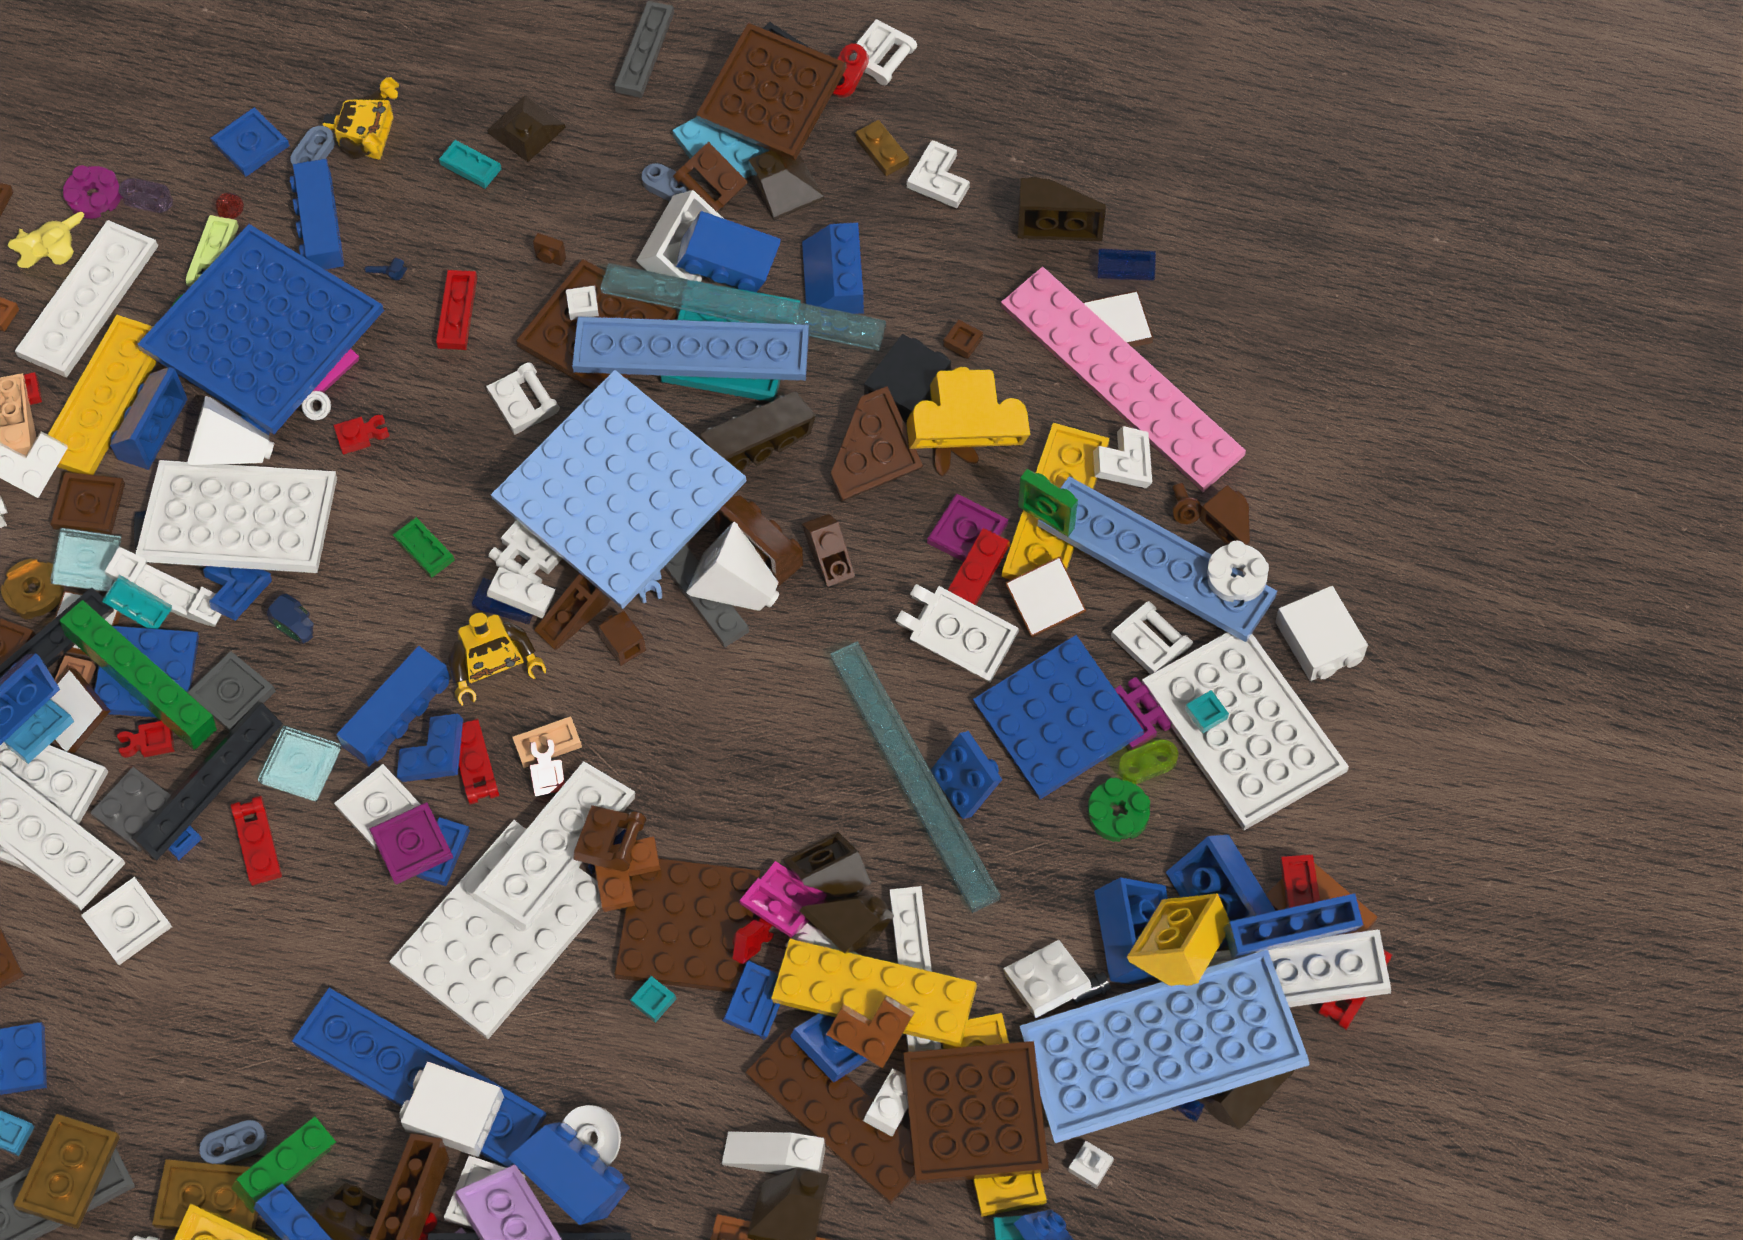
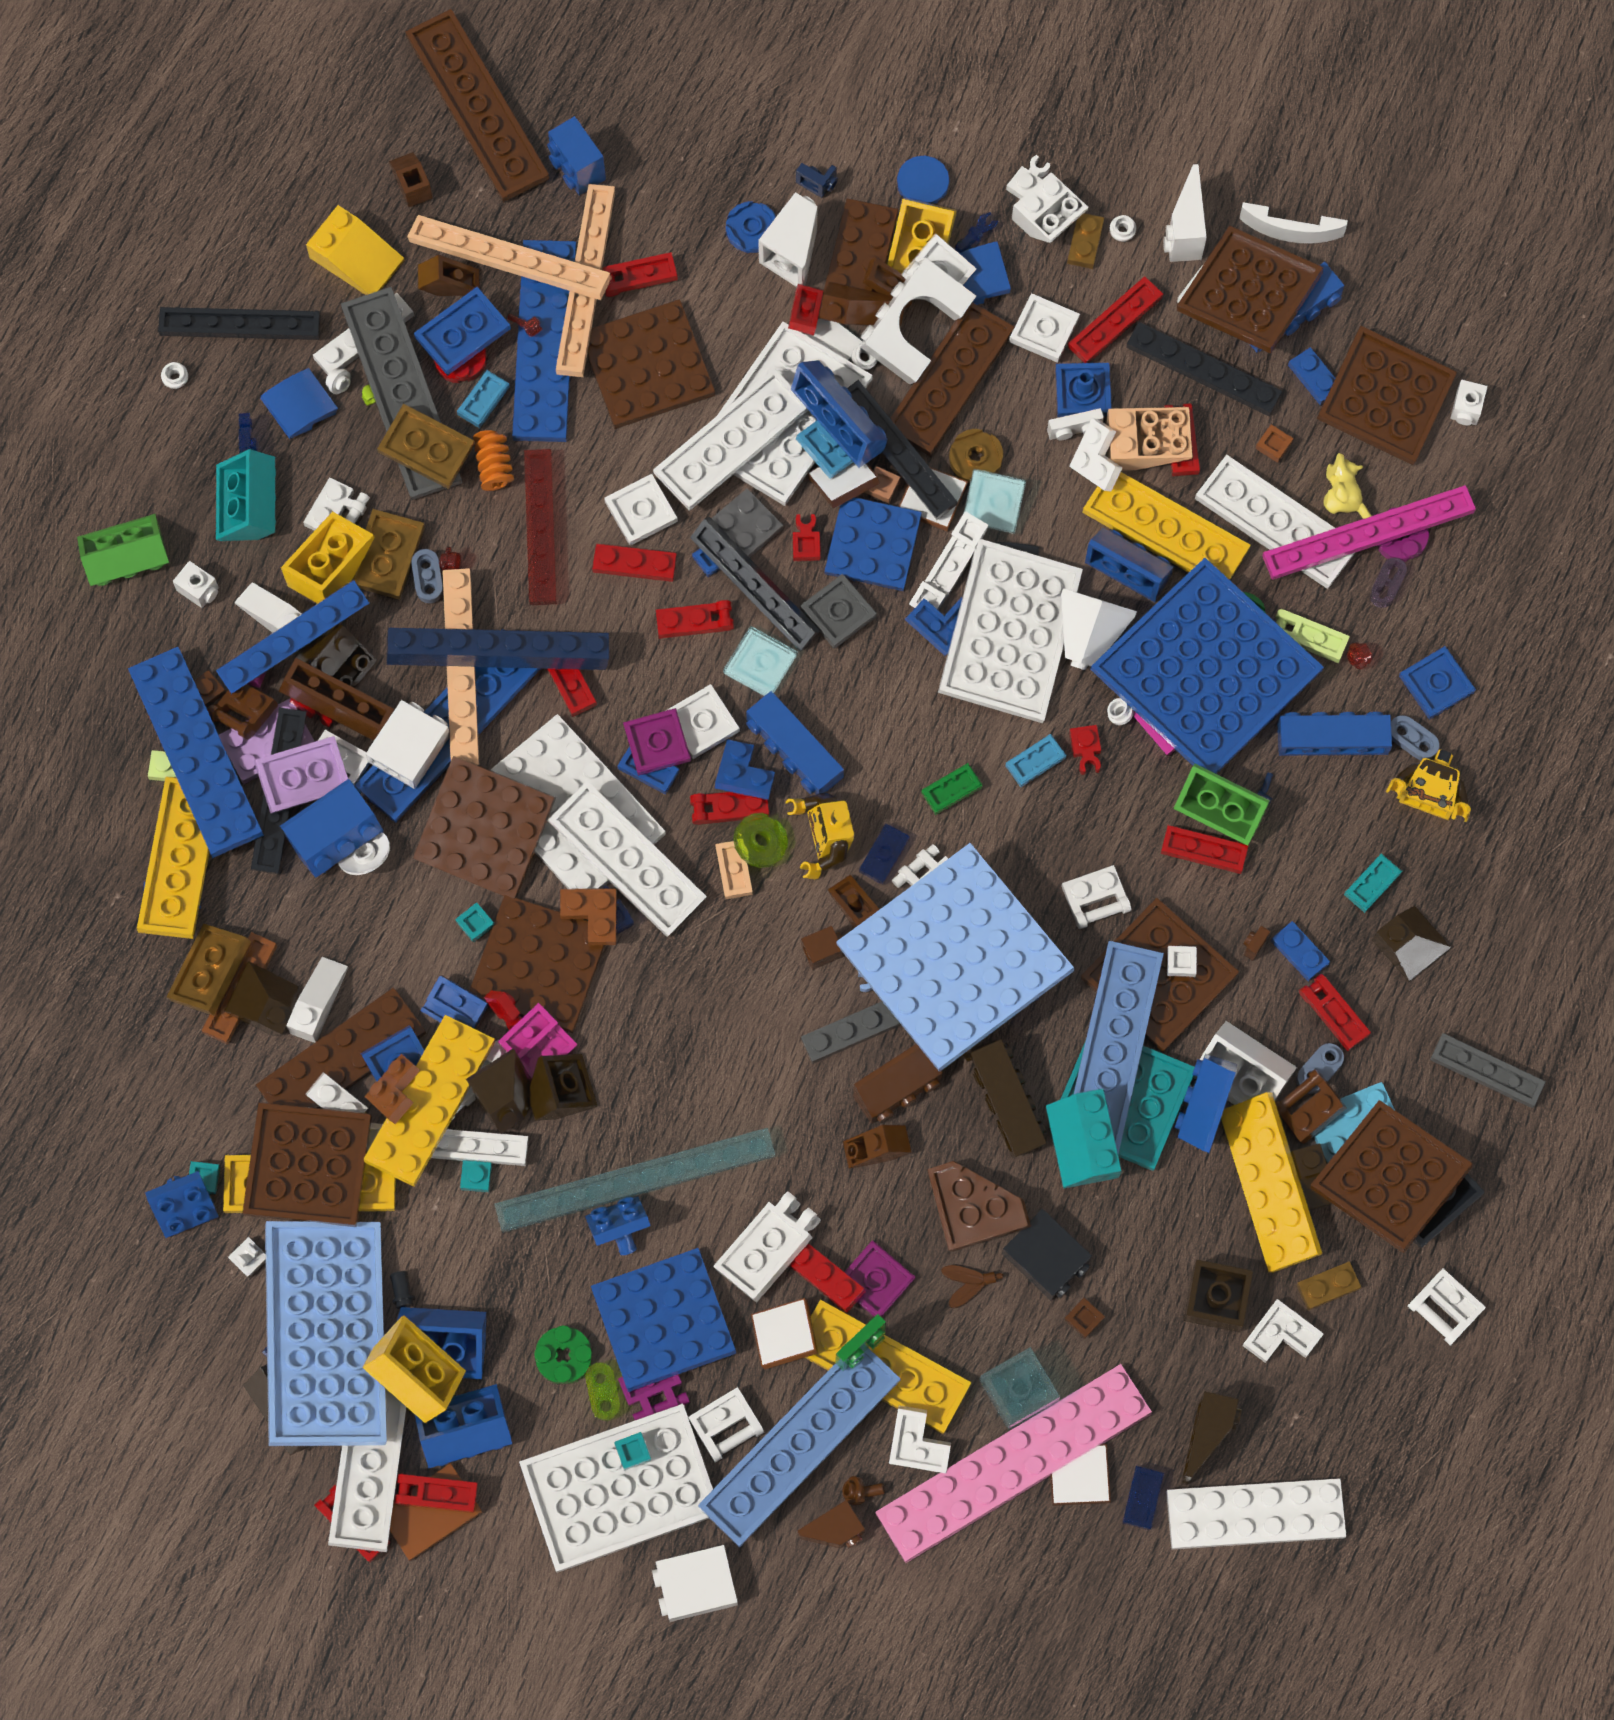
camera: 100 degrees right, 10 degrees up
reddish brown plate [50,472,125,535] -> none
green brick [59,600,217,750] -> none
teal plate [102,574,172,629] -> none
green brick [231,1117,336,1213] -> none
dark blue rock [267,594,314,644] -> none
white plate [487,567,555,619] -> none
plate [529,739,565,796] -> none
reddish brown plate [573,805,646,871] -> none
clear light blue plate [600,263,886,351] -> none
white slope [686,522,779,611] -> none
blue slope [802,223,864,317] -> none
red plate [833,43,869,98] -> none
yellow brick [907,367,1030,449] -> none
white plate [1003,940,1092,1018] -> none
white plate [1207,541,1269,602] -> none
blue brick [1224,893,1363,958] -> none
none -> dark blue brick [387,627,609,670]
none -> reddish brown plate [413,756,556,898]
none -> clear red plate [439,547,461,572]
none -> light nougat plate [443,568,479,765]
none -> teal plate [460,1160,492,1192]
none -> orange piece [473,430,514,491]
none -> clear red plate [524,449,557,605]
none -> red plate [547,669,597,717]
none -> red plate [592,544,677,582]
none -> clear neon green tile [733,813,788,868]
none -> clear light blue brick [979,1347,1060,1431]
none -> dark azure plate [1005,734,1066,787]
none -> teal slope [1046,1089,1121,1189]
none -> white plate [1166,1479,1346,1549]
none -> bright green slope [1174,763,1270,845]
none -> dark brown brick [1184,1259,1253,1332]
none -> yellow plate [1221,1092,1322,1272]
none -> dark pink plate [1262,485,1476,580]
none -> blue plate [1271,921,1330,982]
none -> red plate [1299,974,1371,1051]

